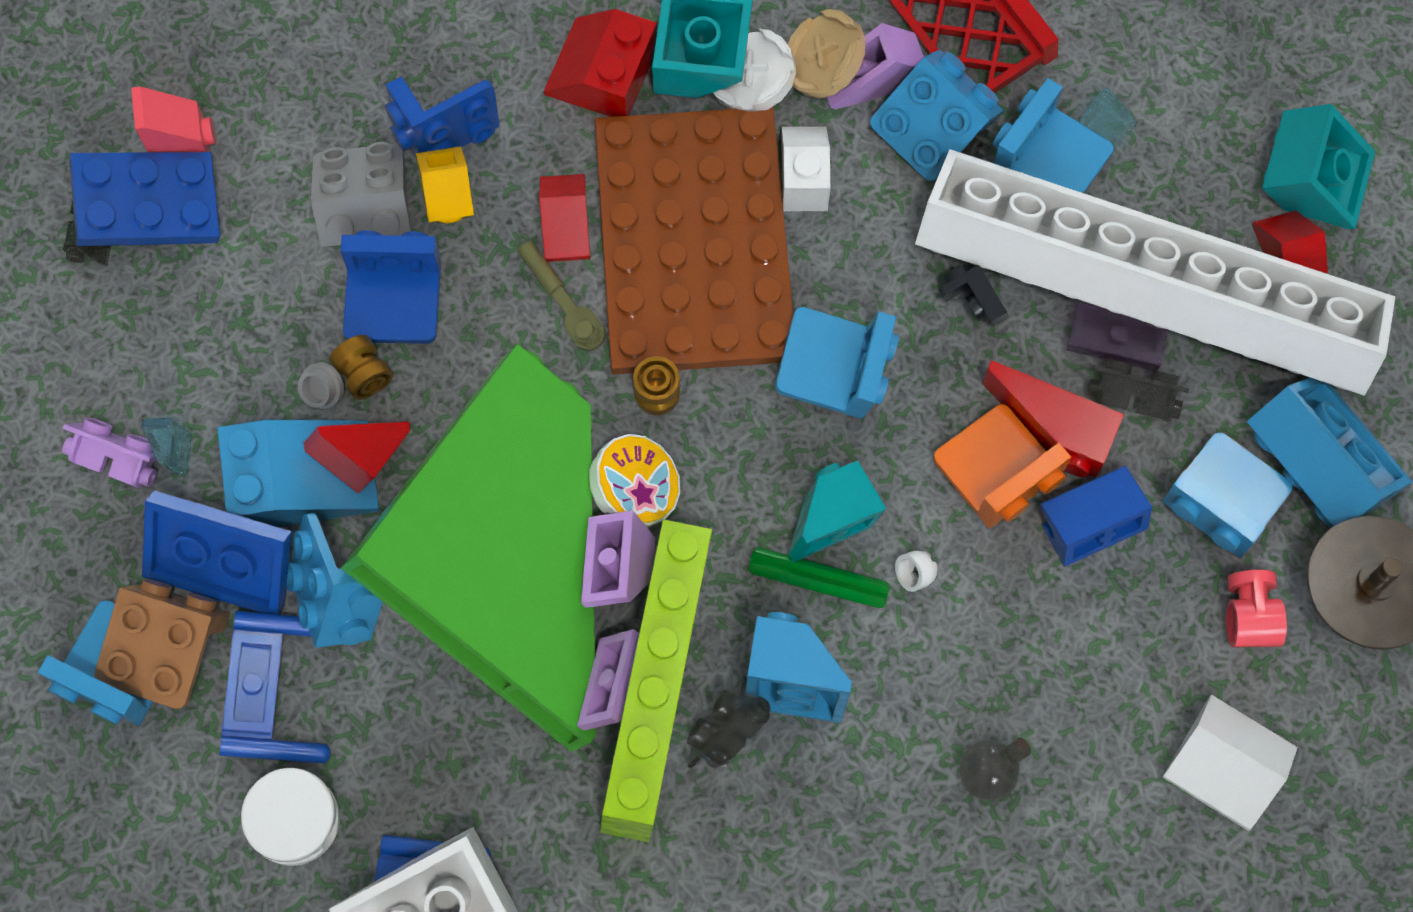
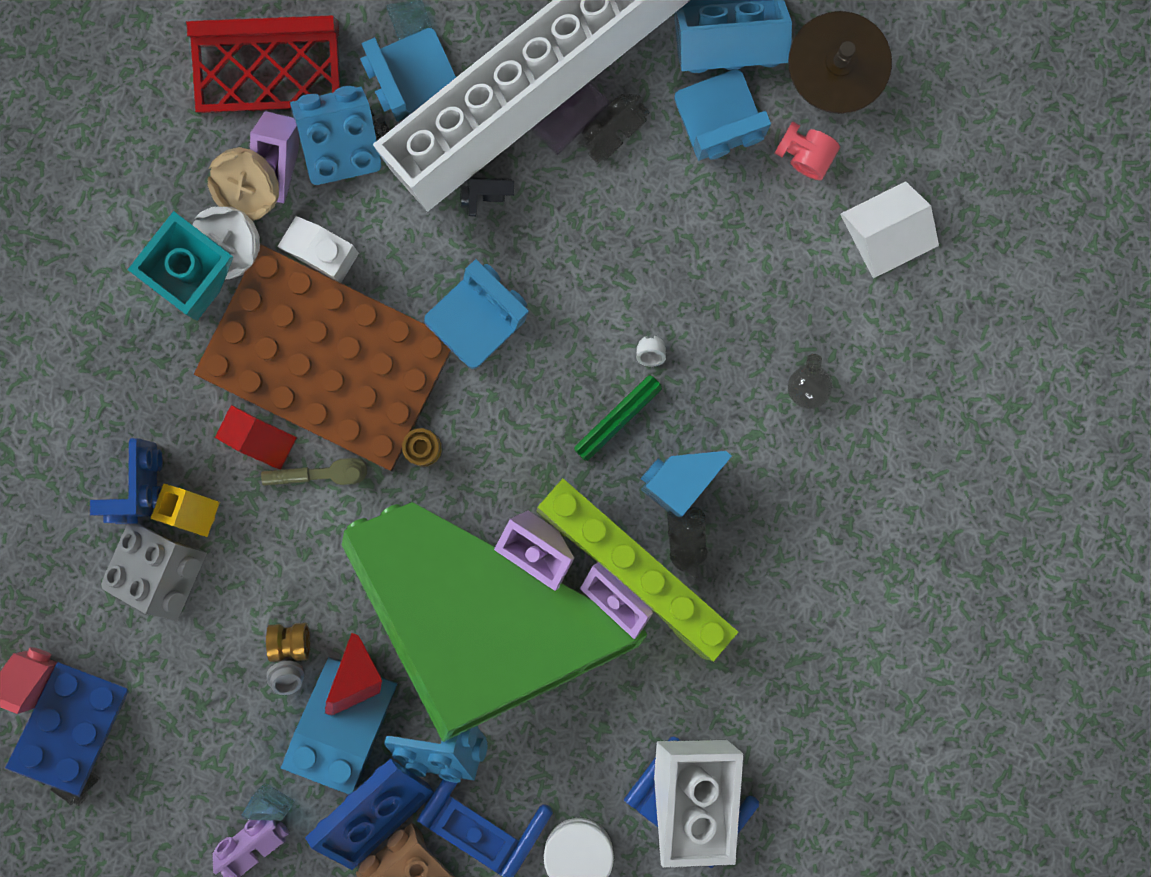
camera: 60 degrees left, 15 degrees up
blue bracket [340,230,441,344] -> none
red slope [543,9,657,117] -> none
tile [589,434,680,528] -> none
teal slope [788,460,887,562] -> none
orange bracket [933,404,1071,529] -> none
slope [982,360,1124,478] -> none
blue hinge [1040,466,1152,567] -> none

